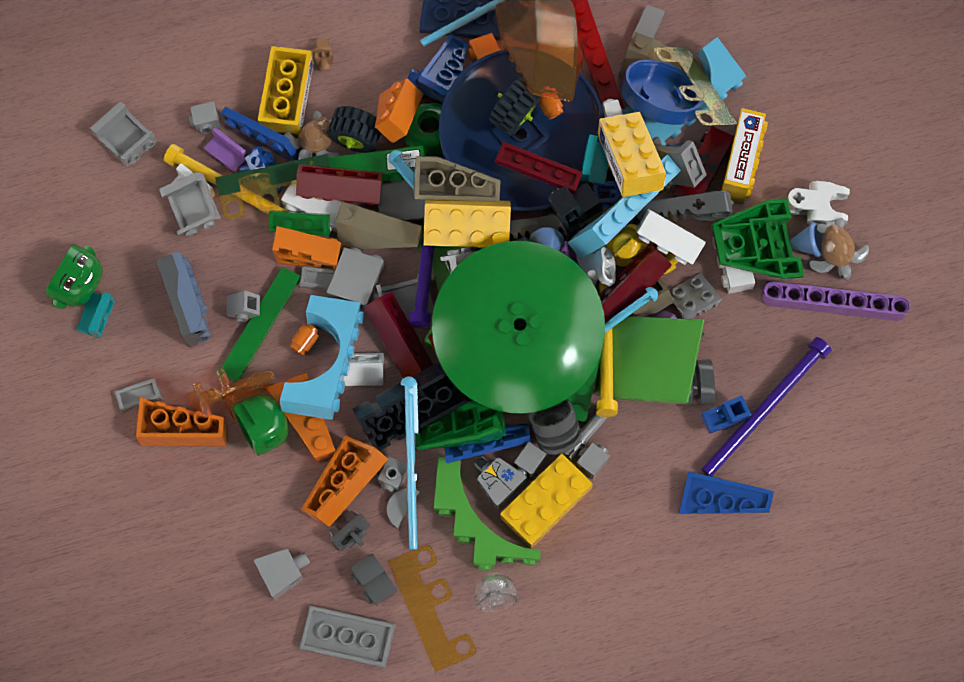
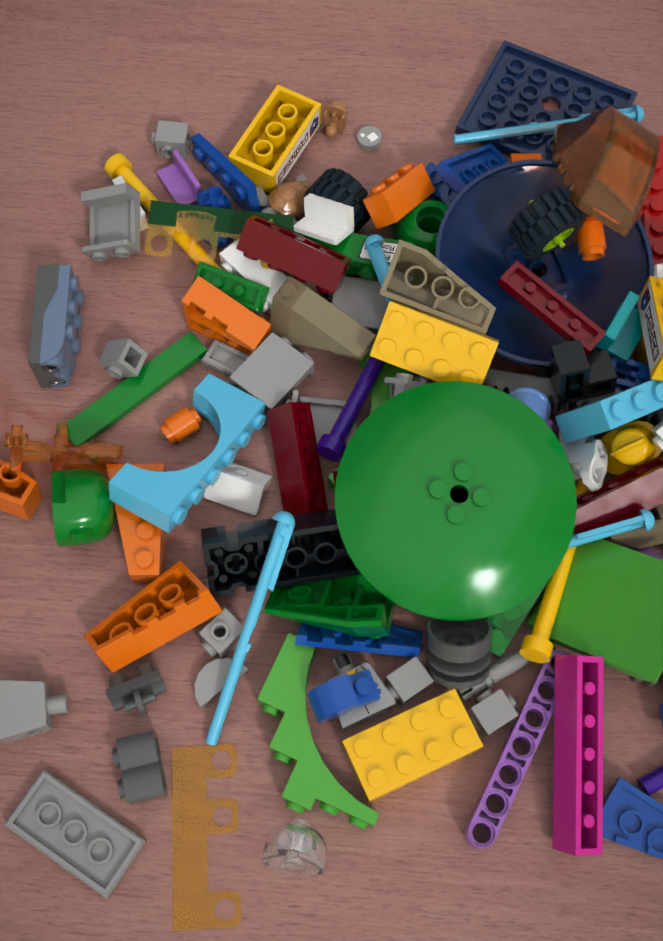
camera: 15 degrees right, 5 degrees down
light grey panel [90,101,157,167] -> none
none -> white panel [293,193,354,245]
none -> blue brick [307,669,381,723]
none -> light grey tile [357,126,382,151]
none -> medium lavender beam [464,649,570,849]
none -> dark pink brick [553,655,604,856]

